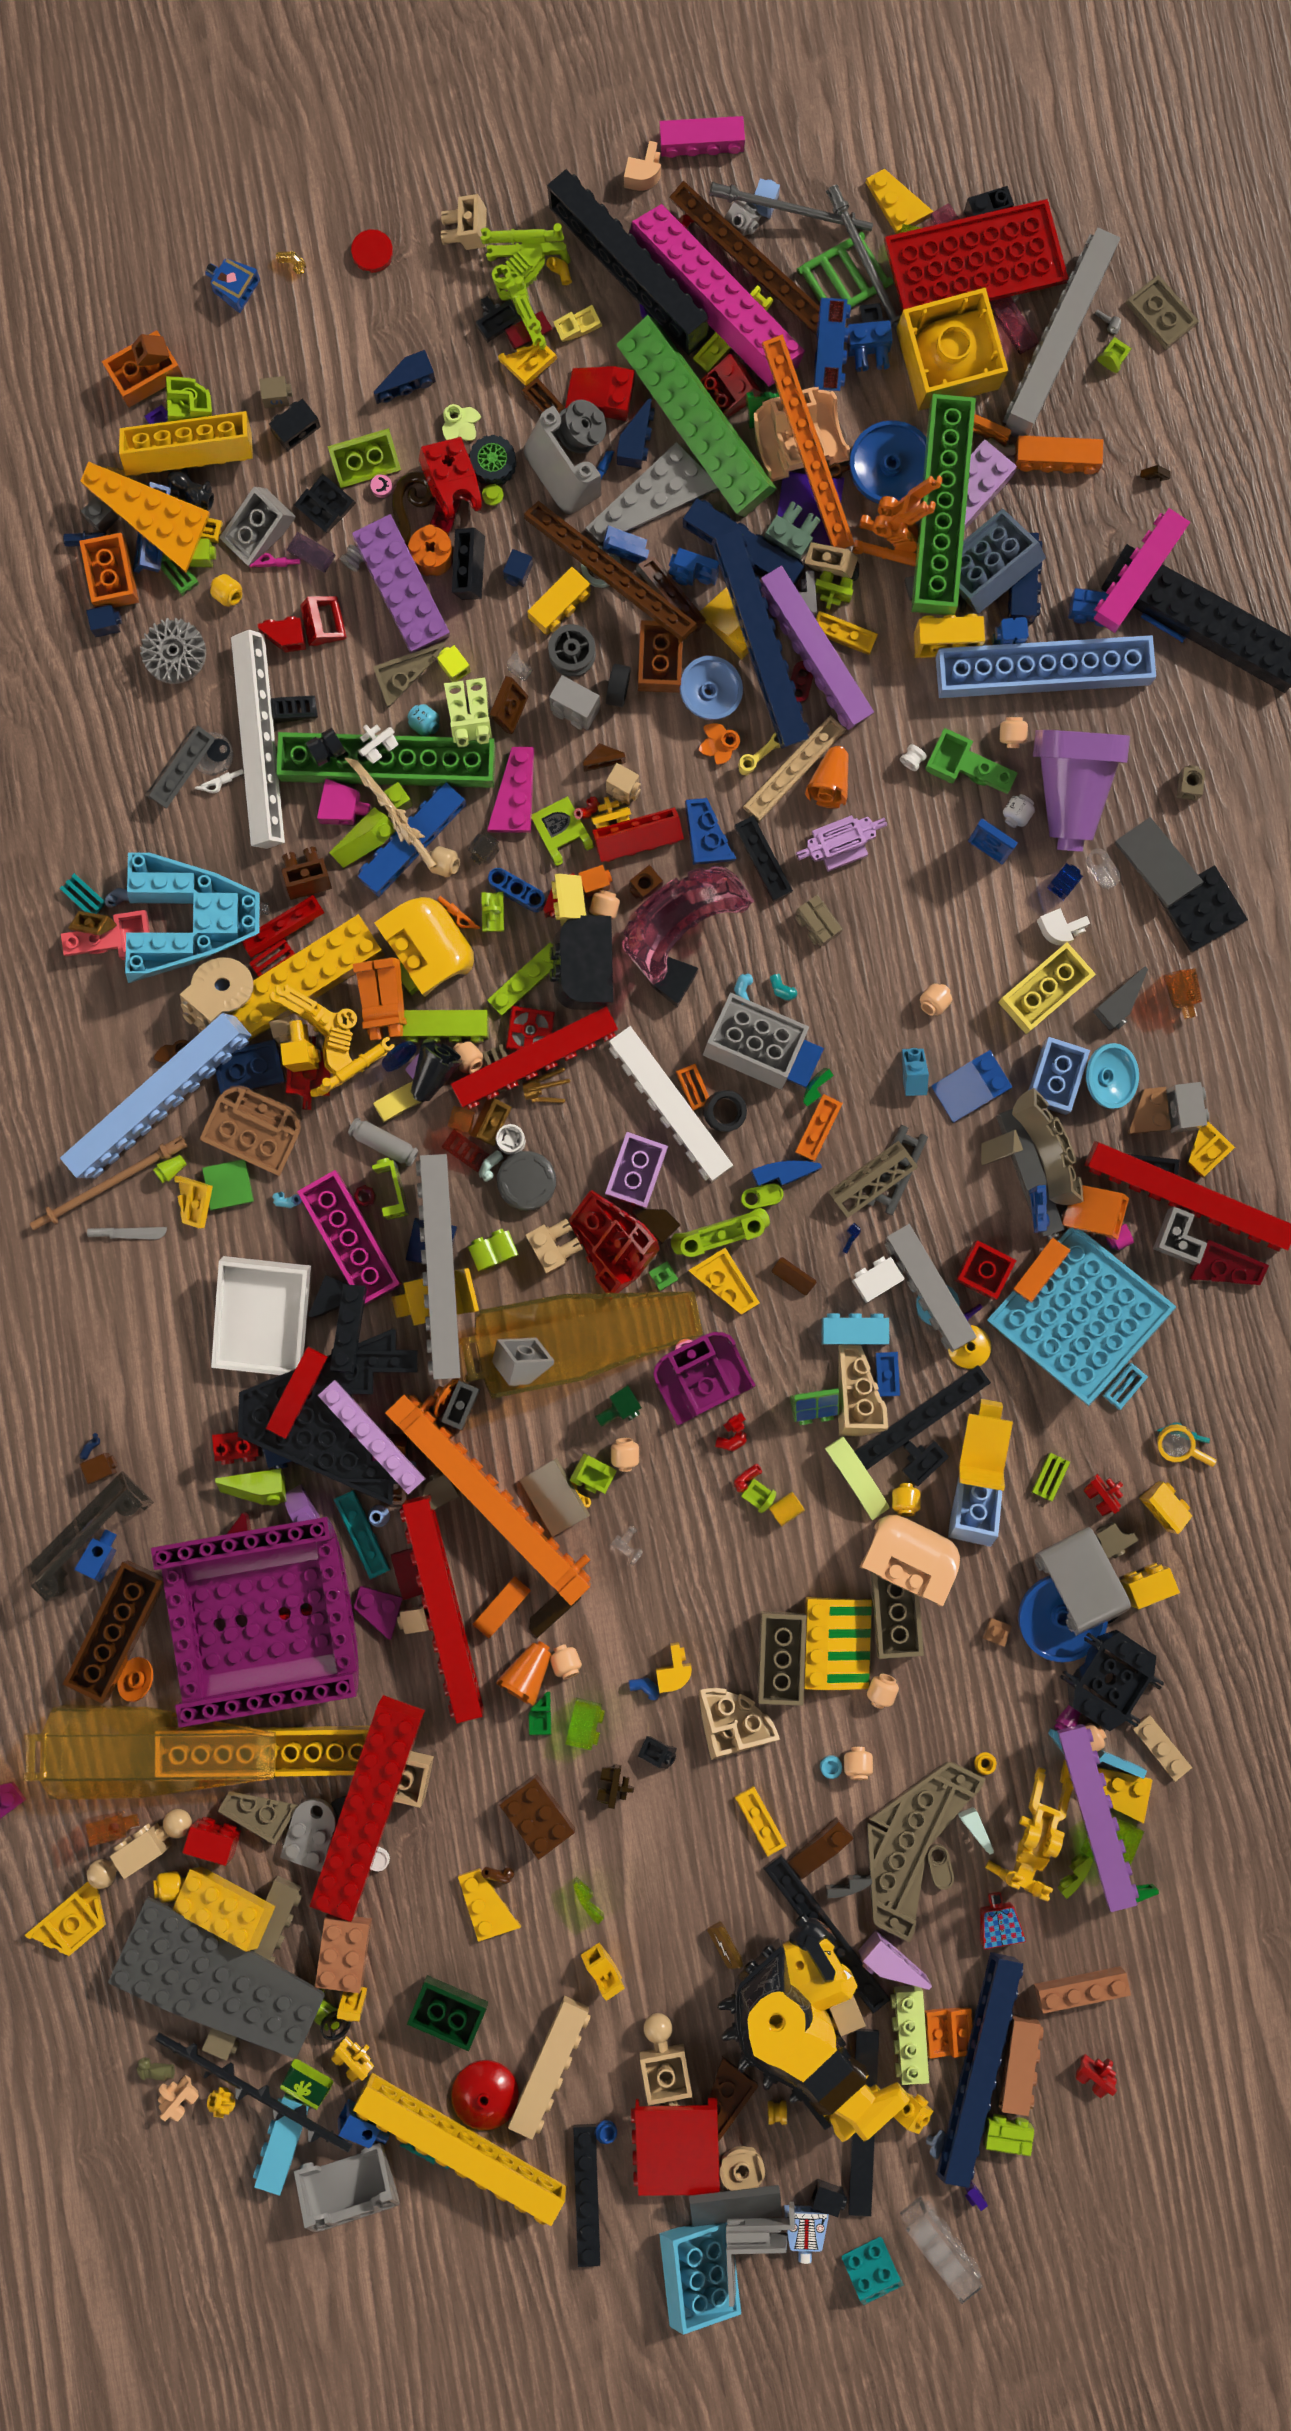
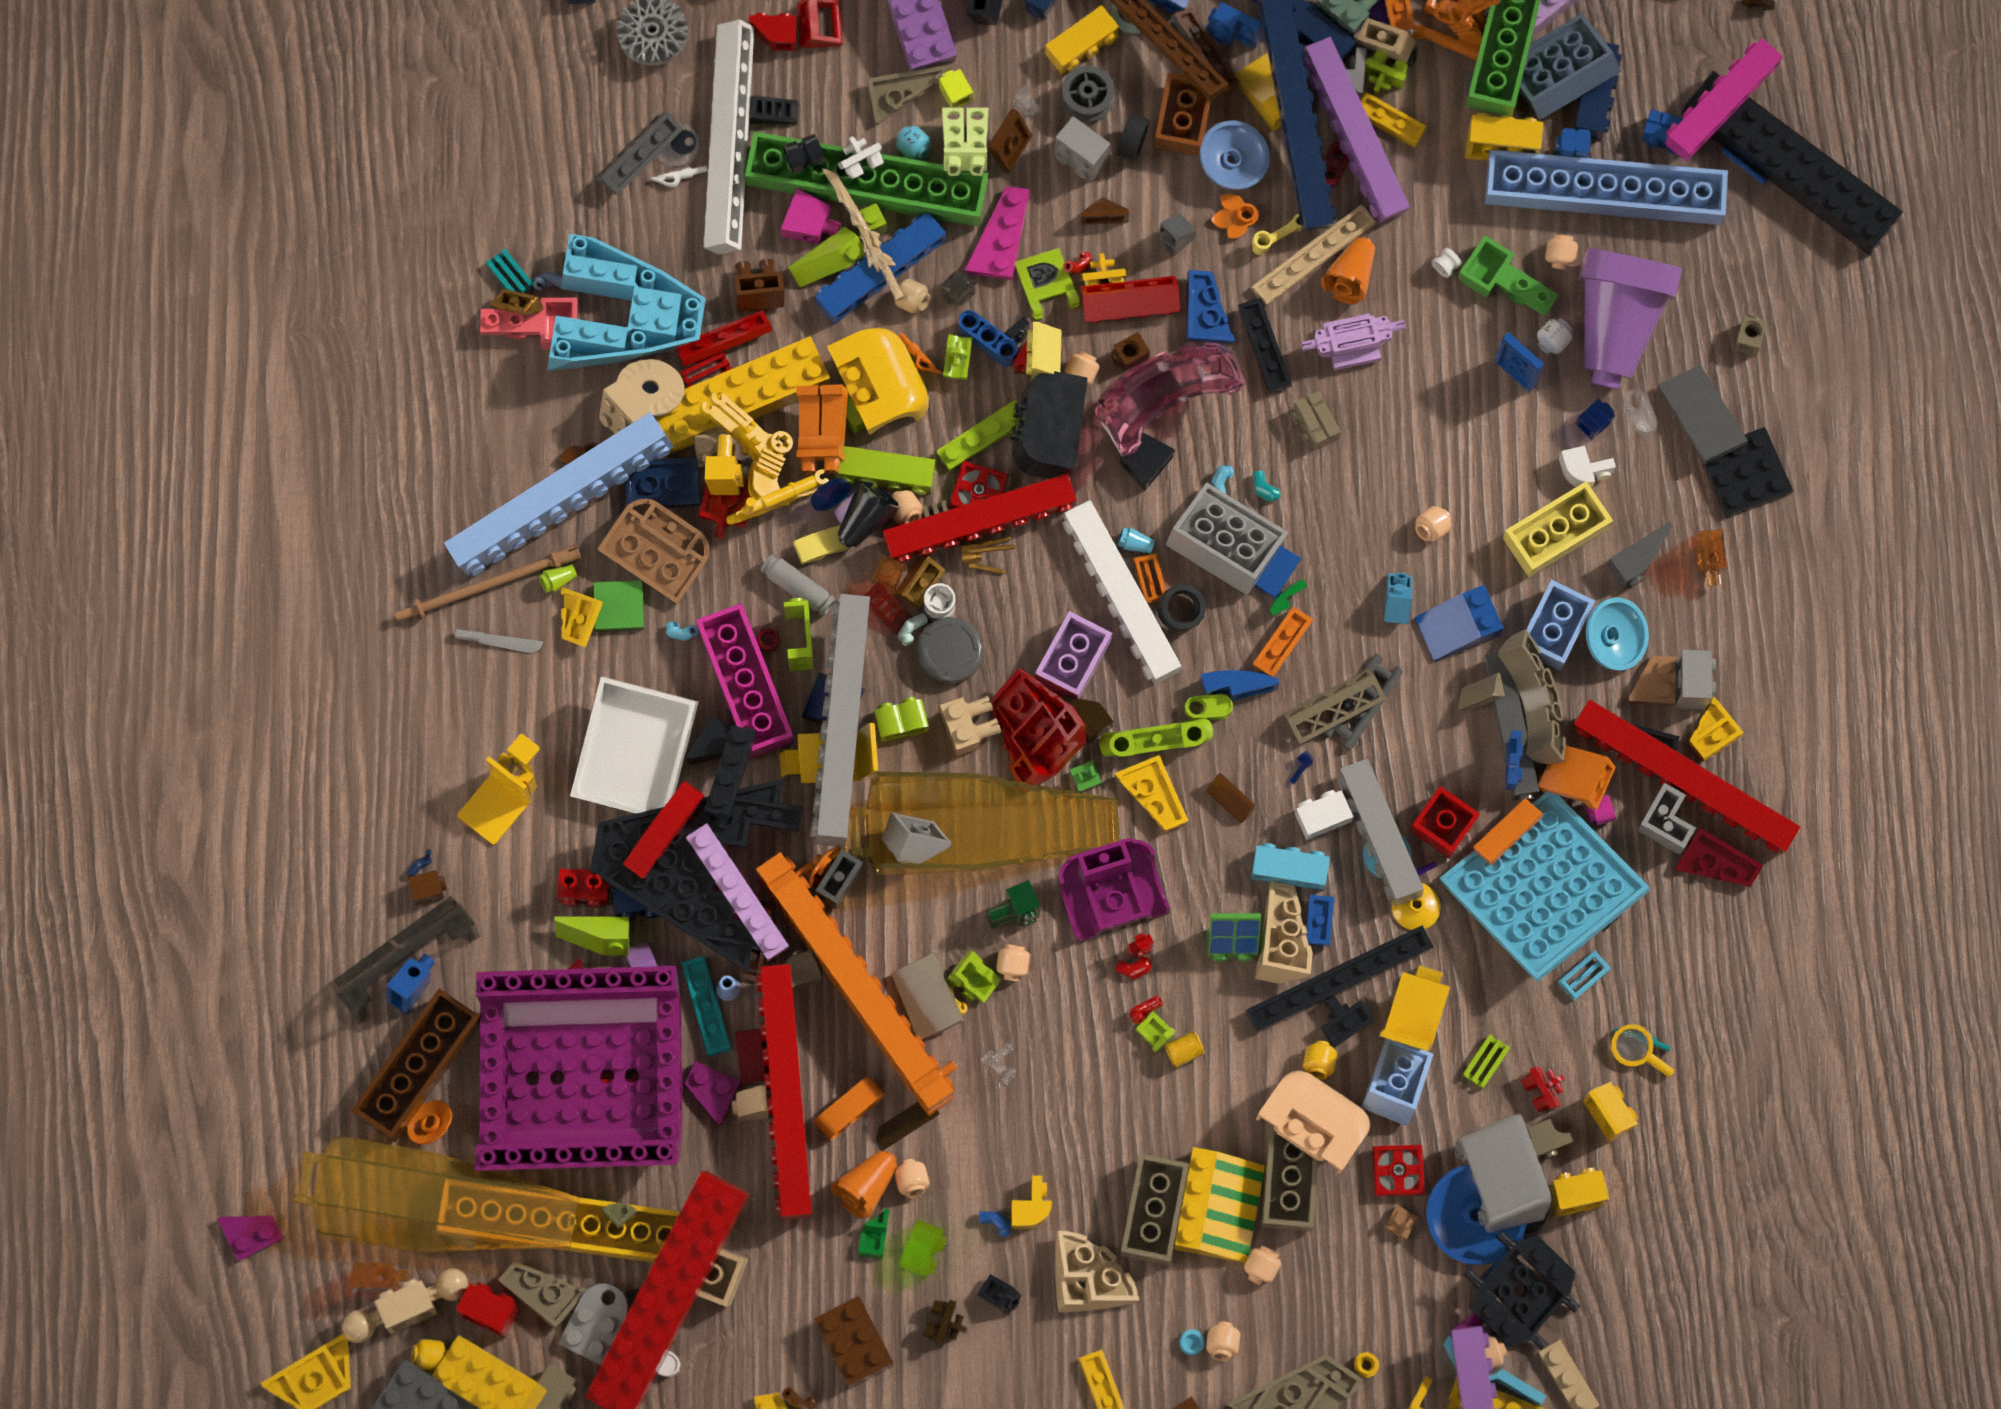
camera: 10 degrees right, 10 degrees down
orange brick [578,865,613,898] -> none
tan brick [606,763,641,805] -> none
yellowish green slope [825,1436,890,1520] -> none
none -> yellow piece [457,734,540,845]
none -> olive tile [601,1203,637,1229]
none -> black plate [1005,316,1030,343]
none -> medium azure cone [1117,527,1155,554]
none -> dark grey slope [1158,214,1196,256]
none -> red piece [1372,1145,1425,1197]

